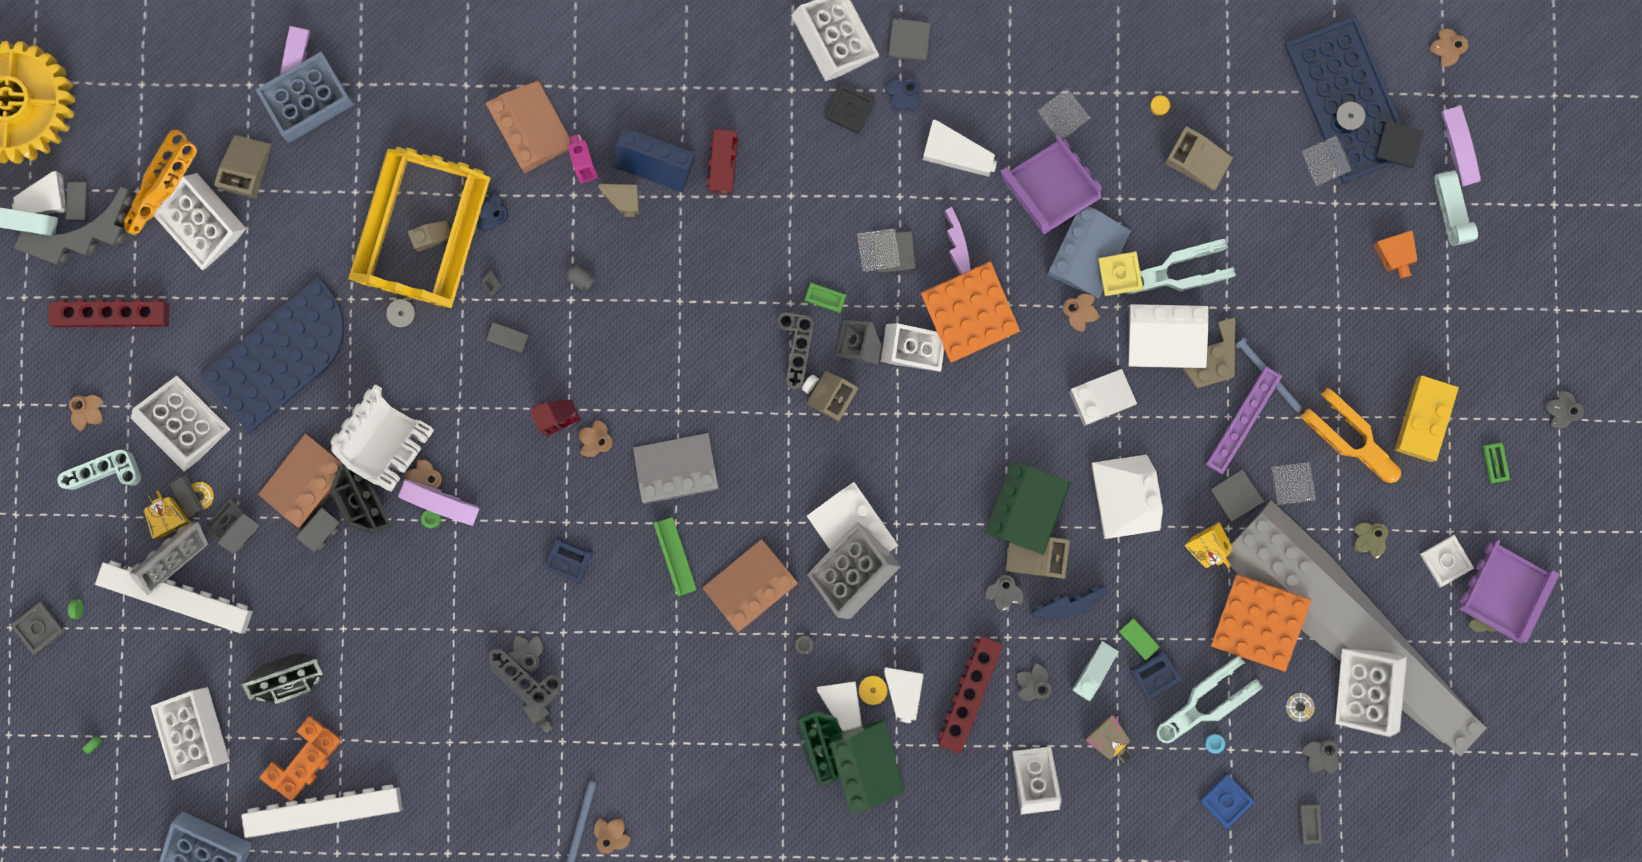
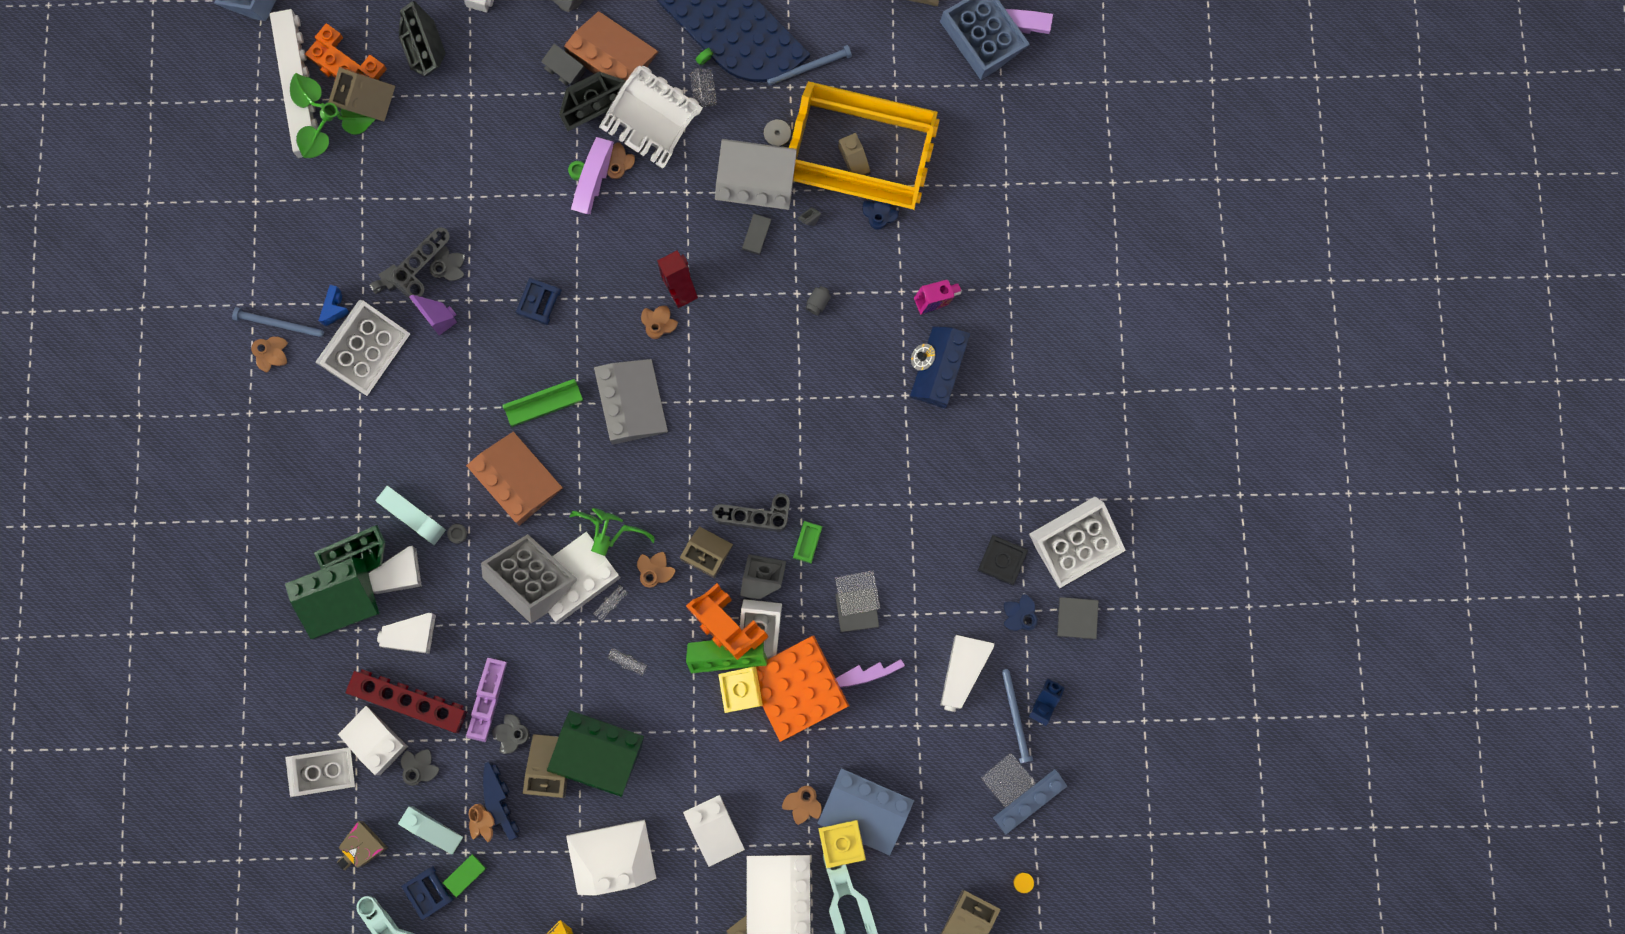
camera: 80 degrees right, 5 degrees down
nougat slope [486,81,571,173] -> none
dark tan slope [599,184,640,217] -> none
dark red wedge [706,129,739,195] -> none
white tile [802,374,819,394] -> none
yellow piece [859,676,887,705] -> none
medium lavender panel [1000,135,1102,234] -> none
none -> bright green plant [290,73,375,158]
none -> white slope [316,300,410,396]
none -> blue slope [319,285,350,326]
none -> dark tan slope [328,67,395,121]
none -> white slope [338,706,408,775]
none -> light aqua beam [375,486,446,545]
none -> medium lavender slope [410,295,457,335]
none -> lavender slope [466,658,507,742]
none -> medium nougat plate [469,804,495,842]
none -> bright green plant [570,508,655,556]
none -> clear pin [593,585,628,622]
none -> clear pin [607,648,648,676]
none -> medium nougat plate [637,552,675,588]
none -> orange bracket [686,583,768,660]
none -> bright green panel [686,640,767,673]
none -> clear slope [690,68,717,107]
none -> bright green tile [695,48,713,65]
none -> light grey slope [715,139,797,210]
none -> light yellow tile [718,667,763,713]
none -> sand blue bar [767,45,852,85]
none -> light grey piece [911,344,936,371]
none -> sand blue plate [993,769,1067,835]
none -> sand blue bar [1002,669,1033,764]
none -> dark blue slope [1029,679,1065,726]

